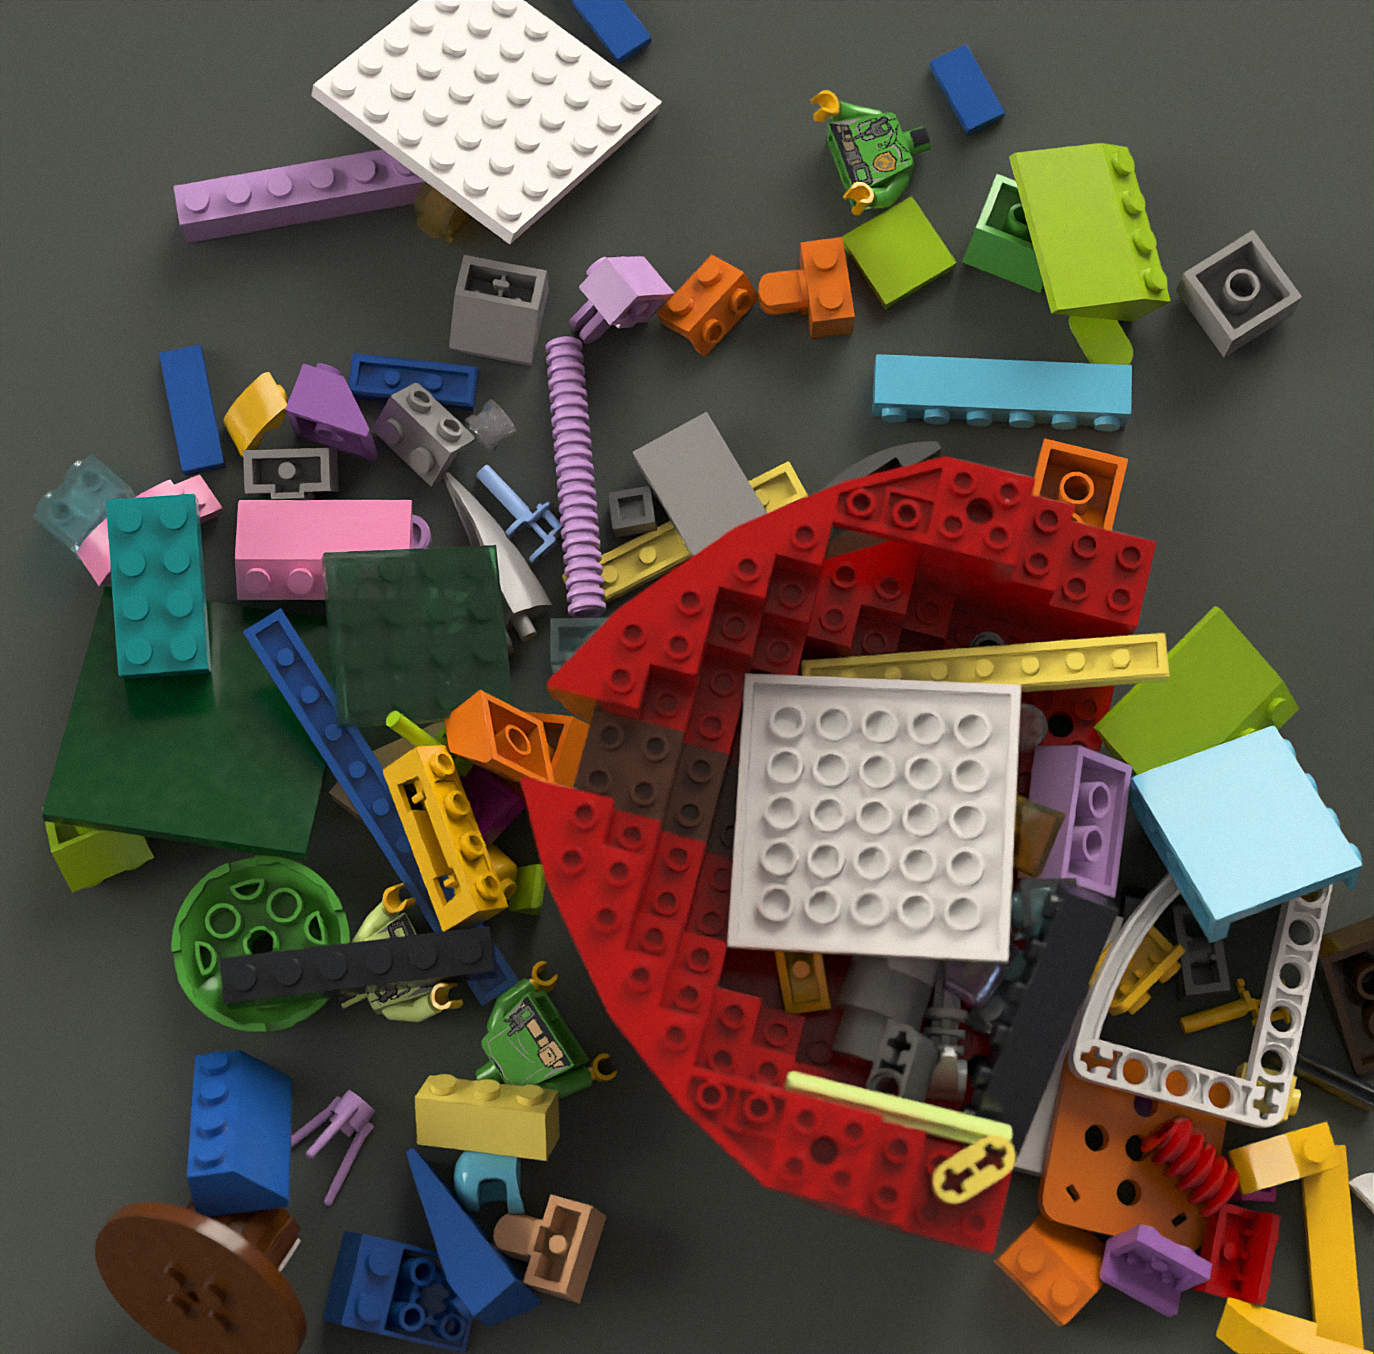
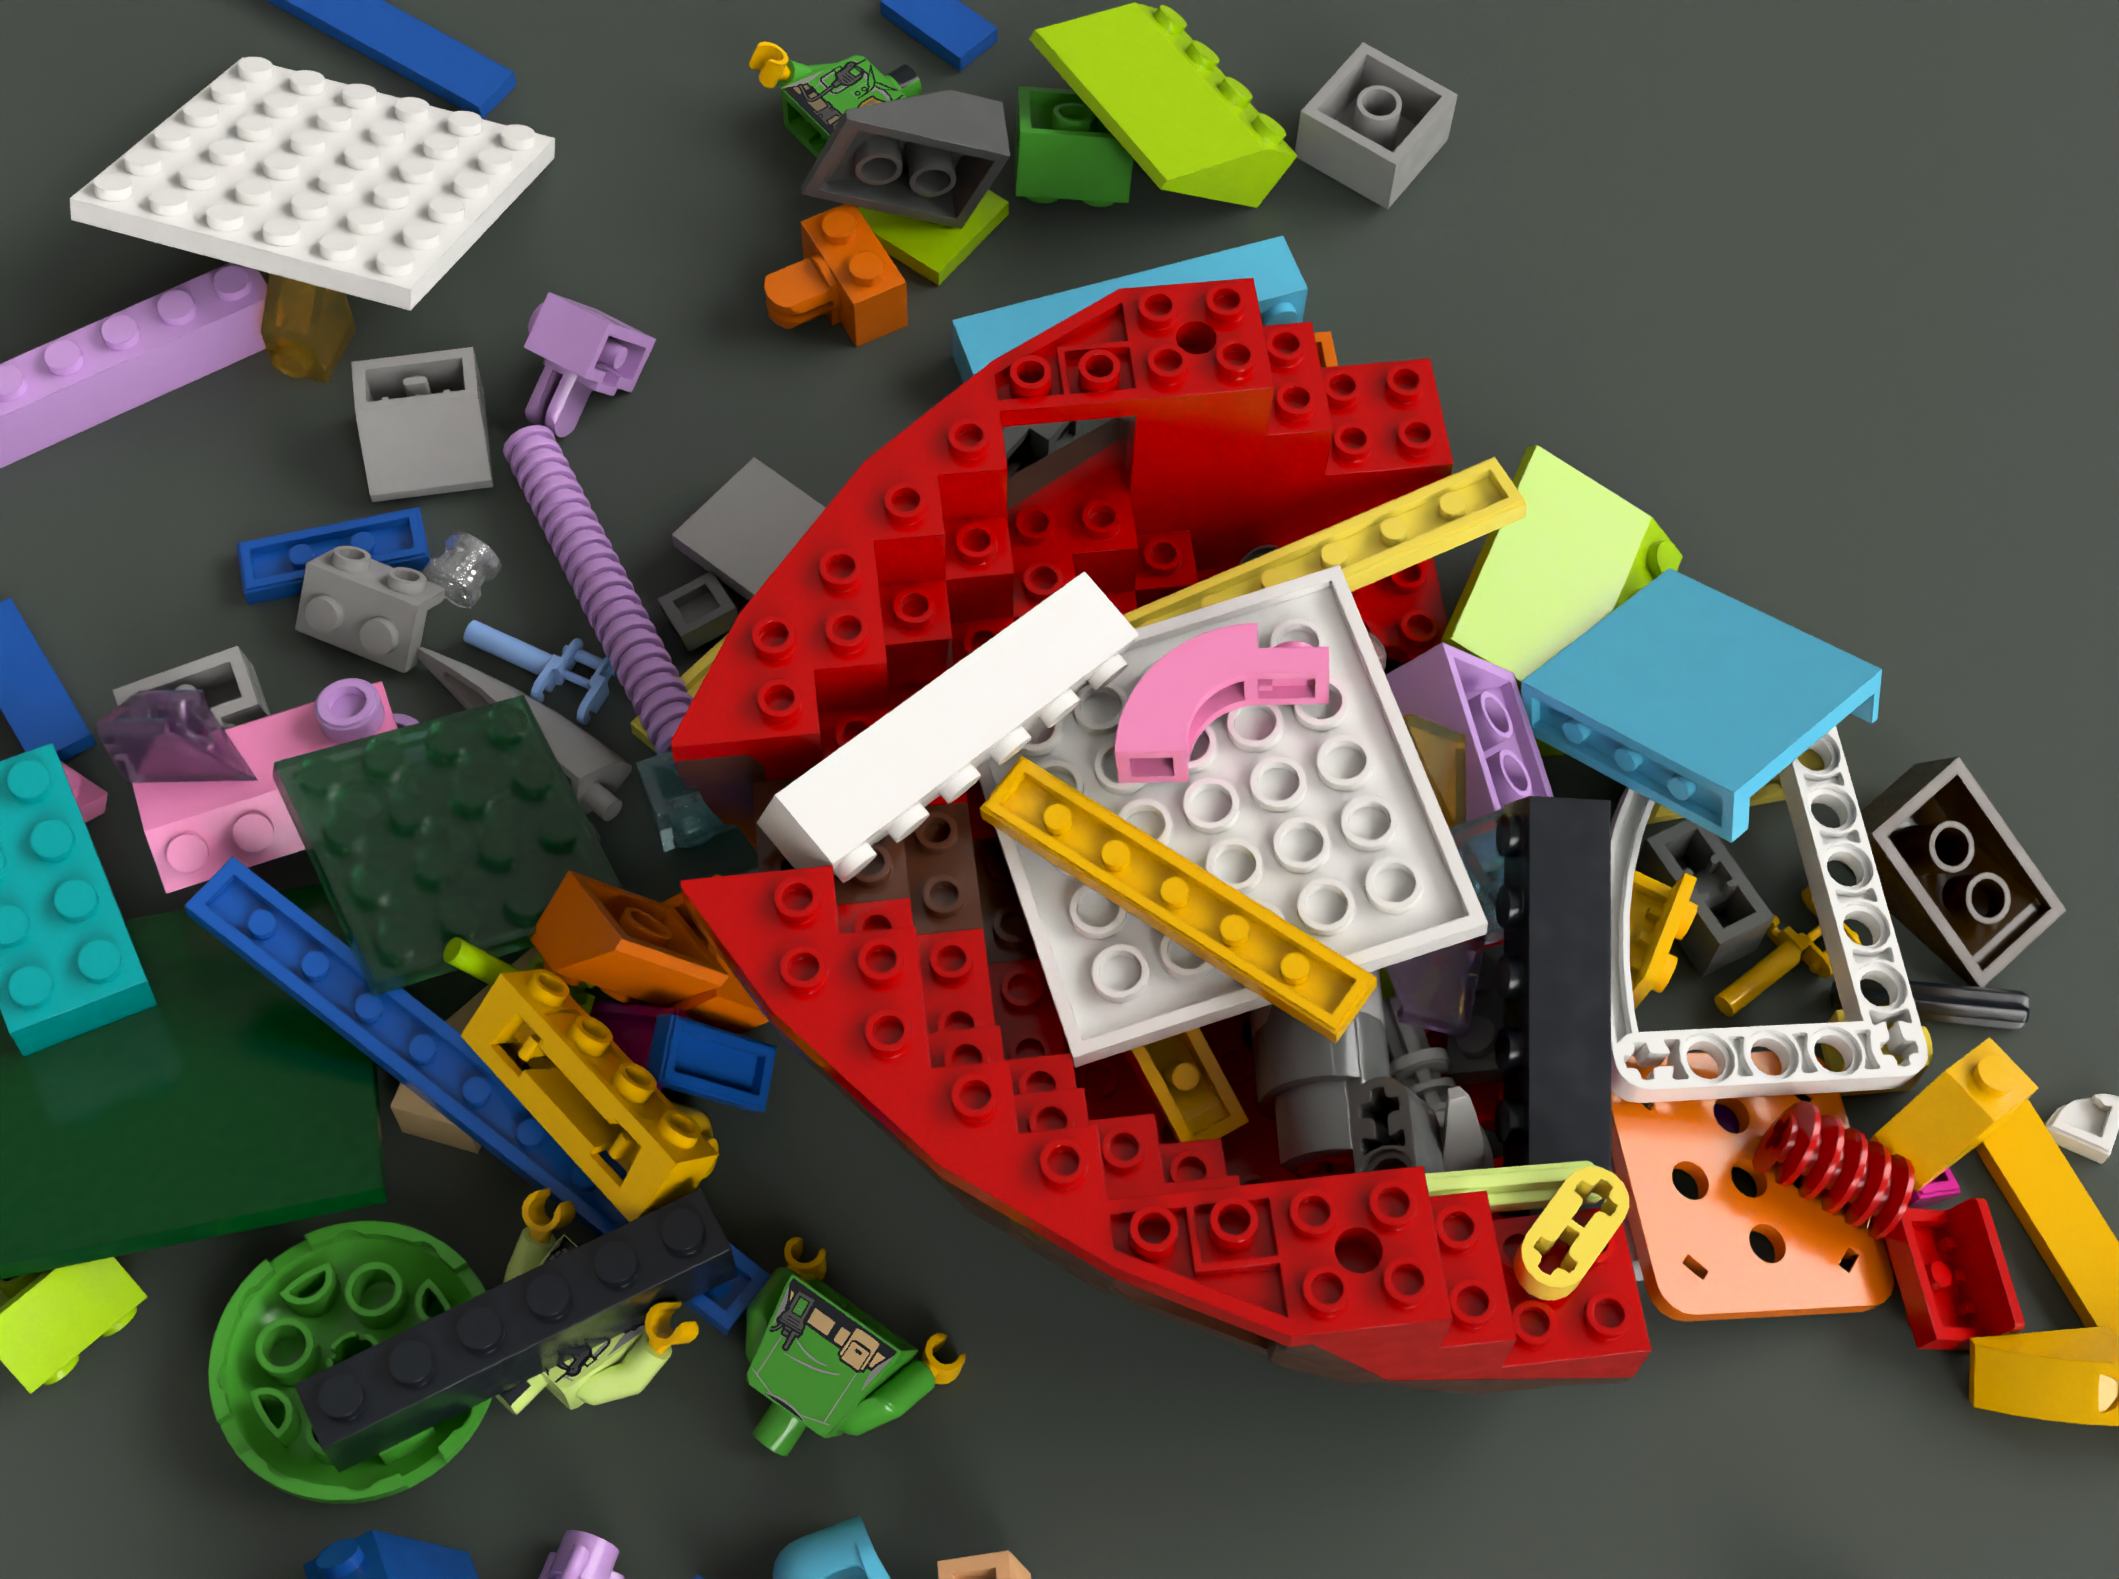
camera: 25 degrees left, 15 degrees down
yellow slope [222,372,288,457] -> none
medium lavender slope [285,363,378,462] -> none
light yellow brick [415,1074,560,1161] -> none
lime slope [508,864,546,915] -> none
orange bracket [656,254,758,356] -> none
orange slope [993,1213,1106,1327] -> none
lime tile [1069,315,1133,365] -> none
medium lavender bracket [1100,1224,1212,1317] -> none
none -> clear purple slope [97,689,258,783]
none -> lavender tile [314,678,385,744]
none -> blue tile [646,1014,777,1112]
none -> white brick [757,571,1139,883]
none -> dark grey slope [801,89,1010,229]
none -> yellow tile [980,755,1377,1044]
none -> bright pink arch [1114,623,1329,783]

